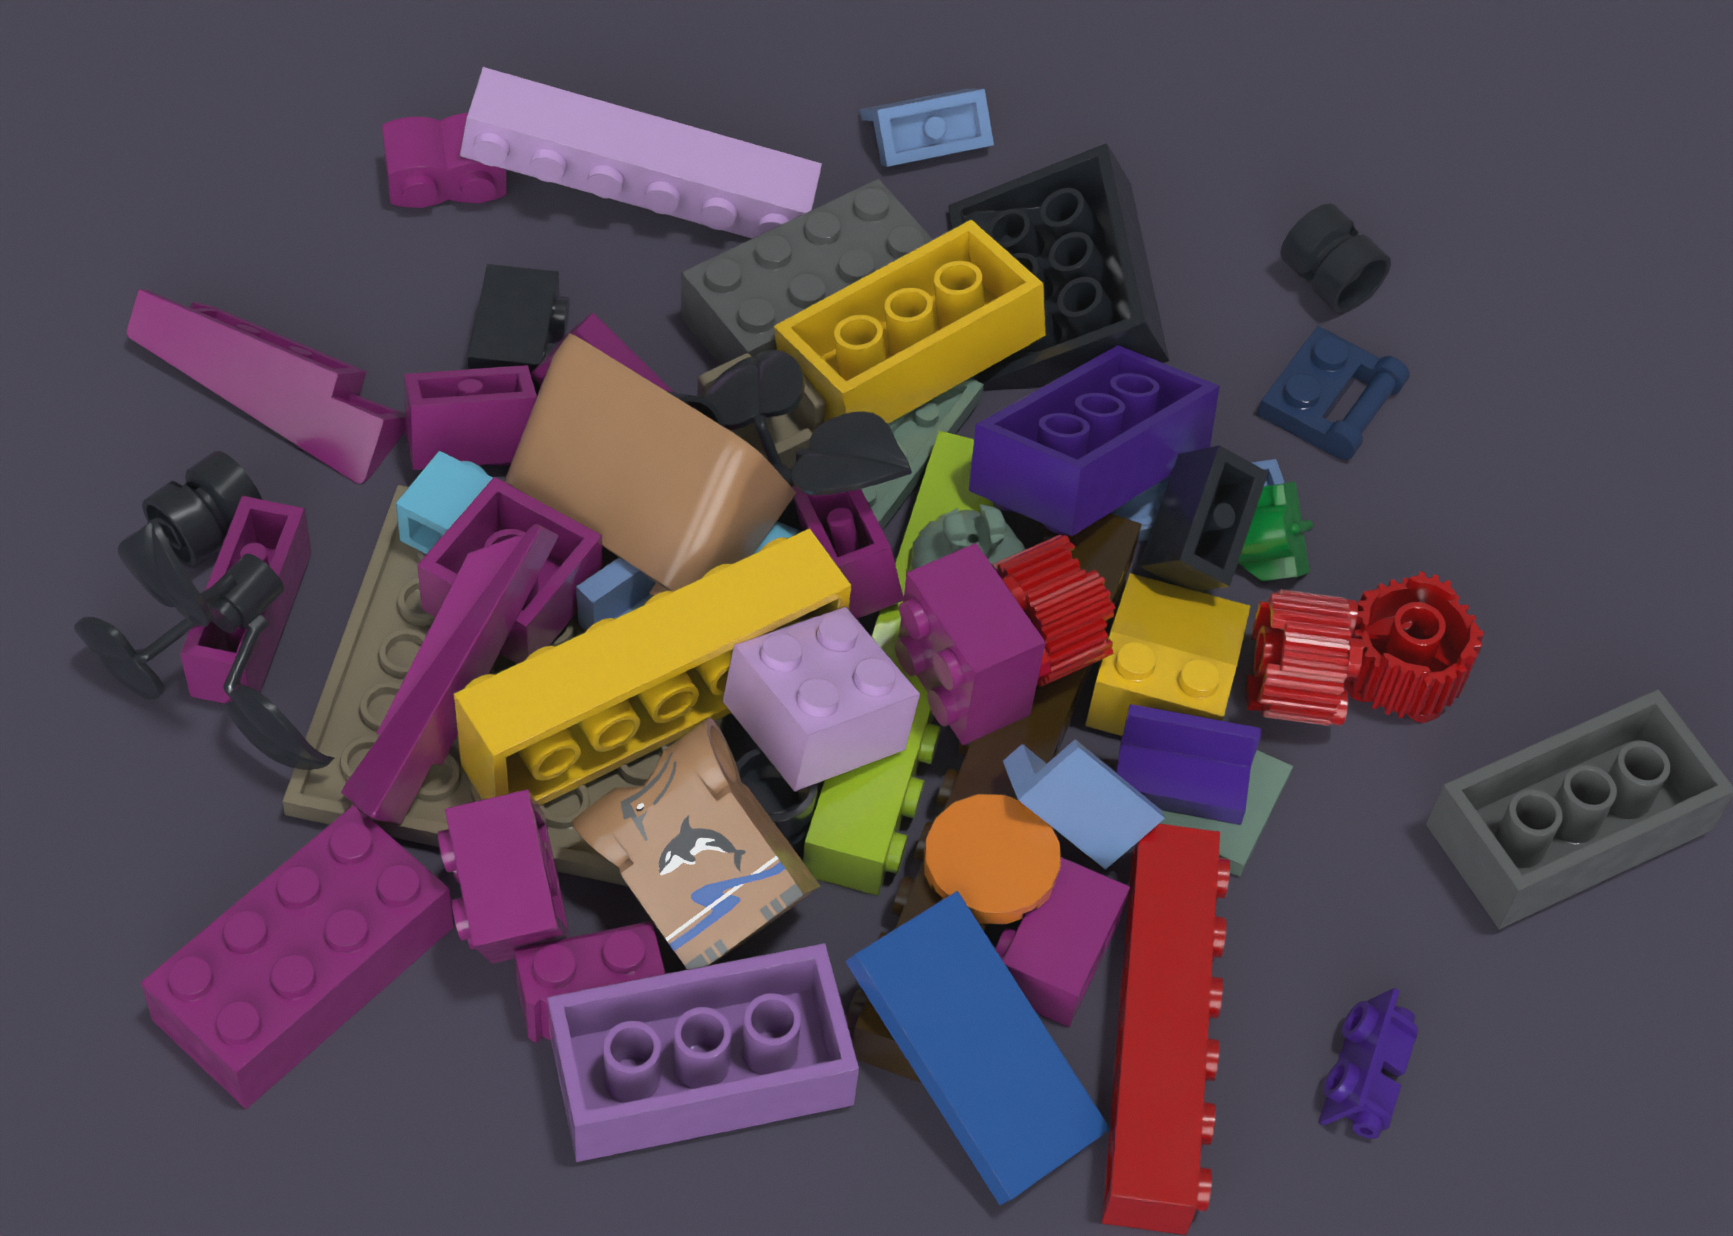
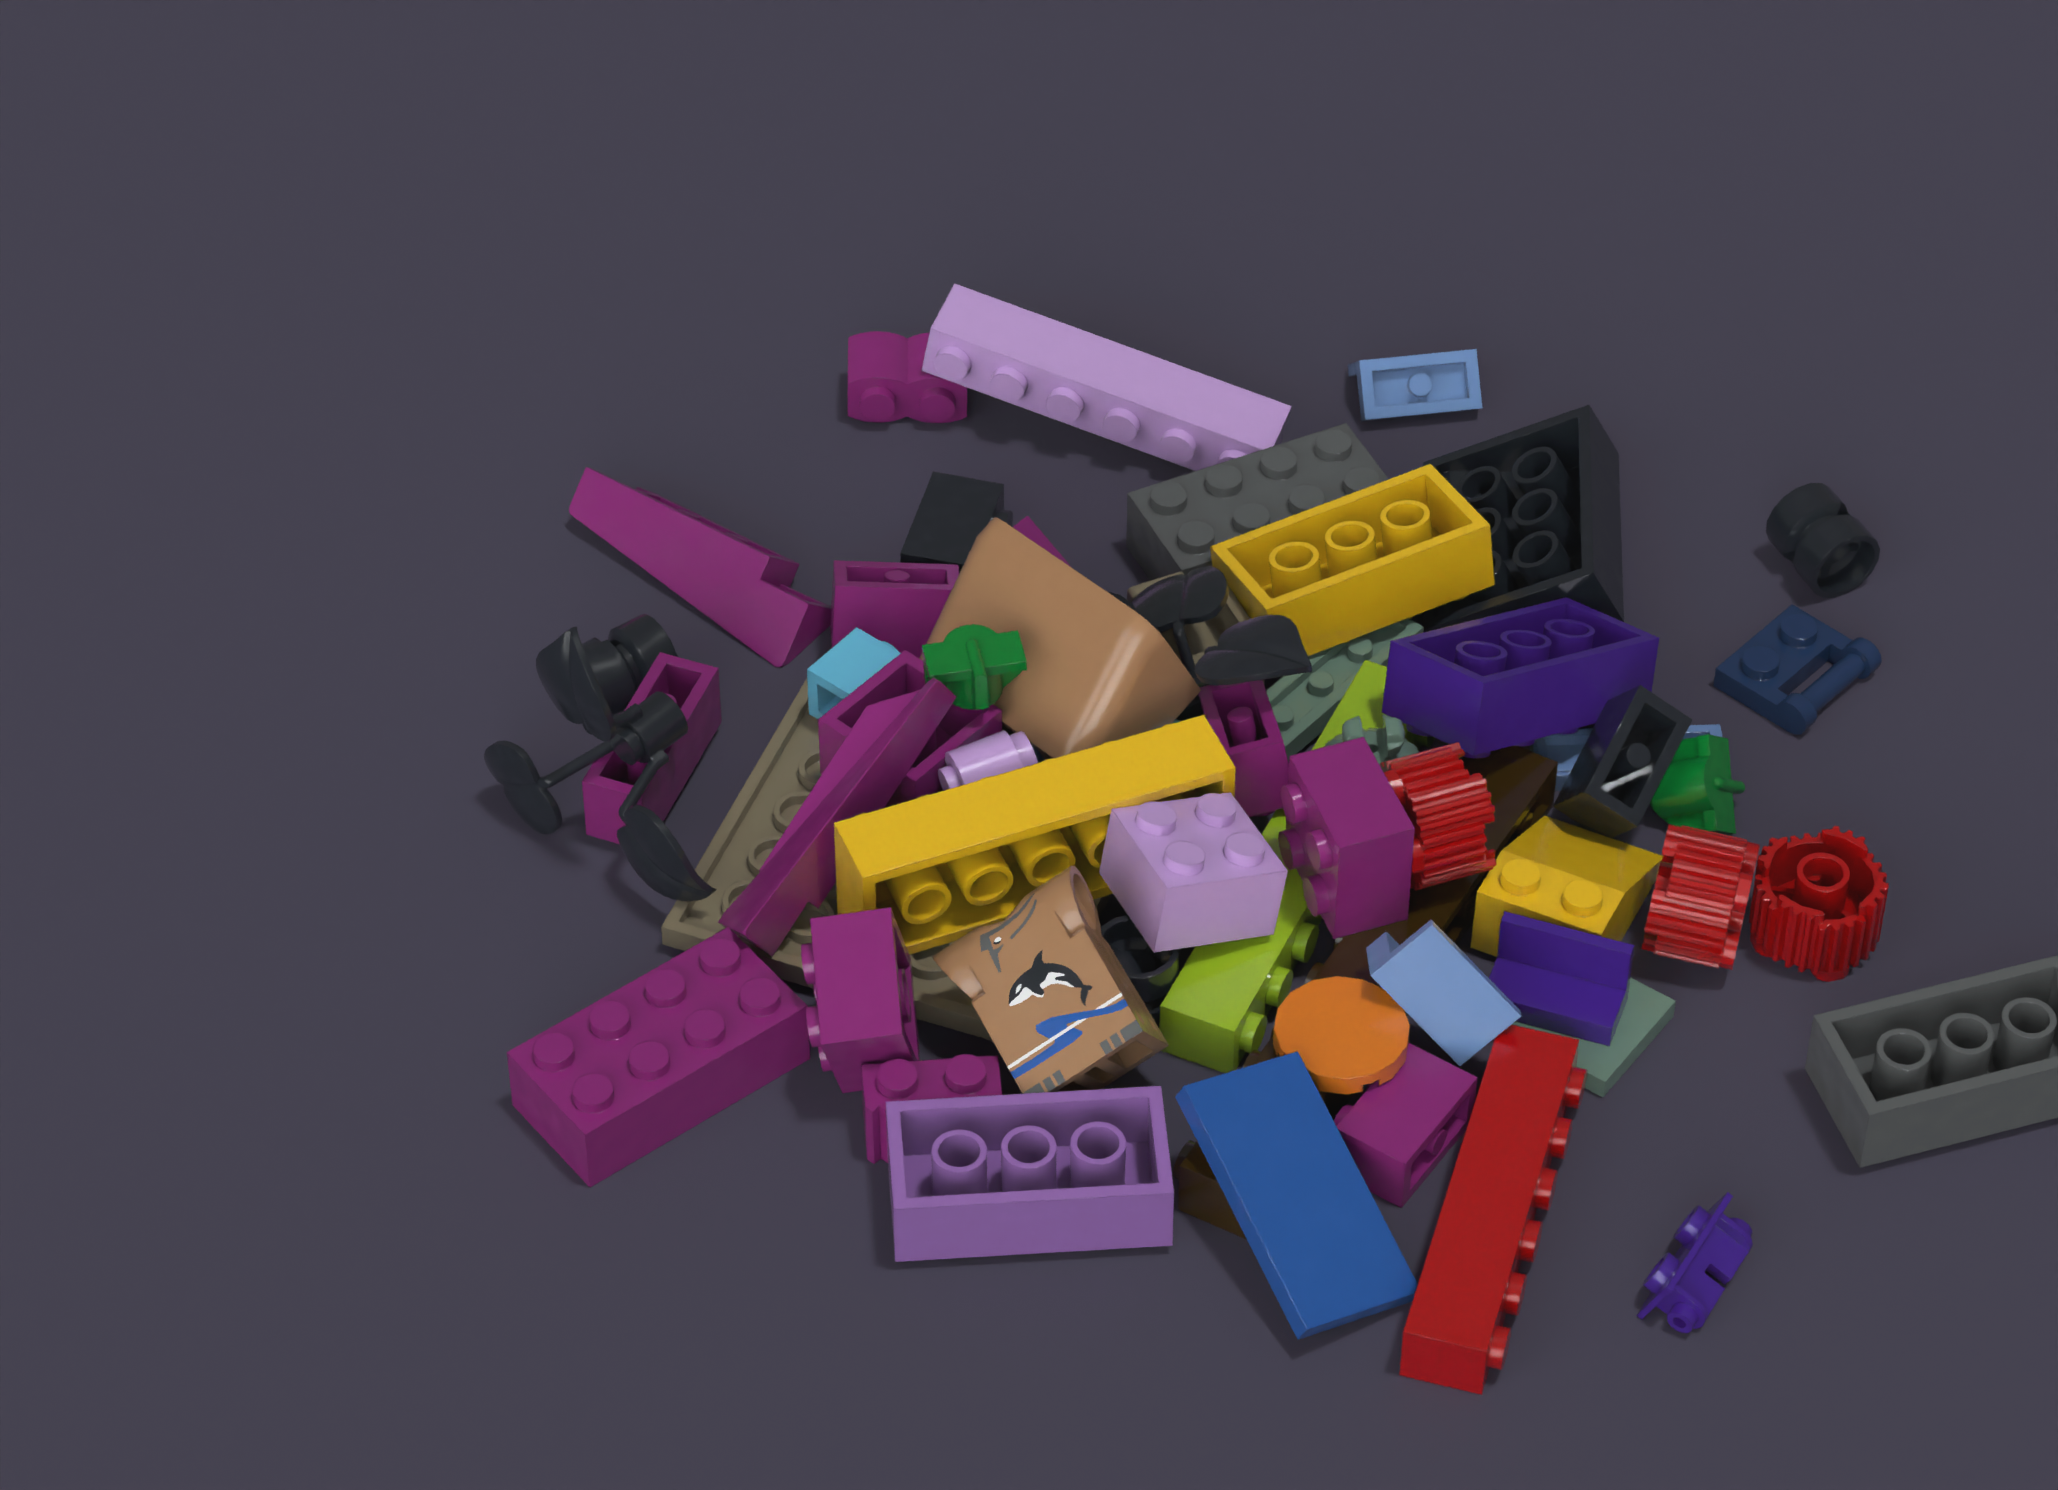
camera: 15 degrees right, 10 degrees down
none -> green piece [922,624,1027,710]
none -> lavender brick [938,730,1038,791]

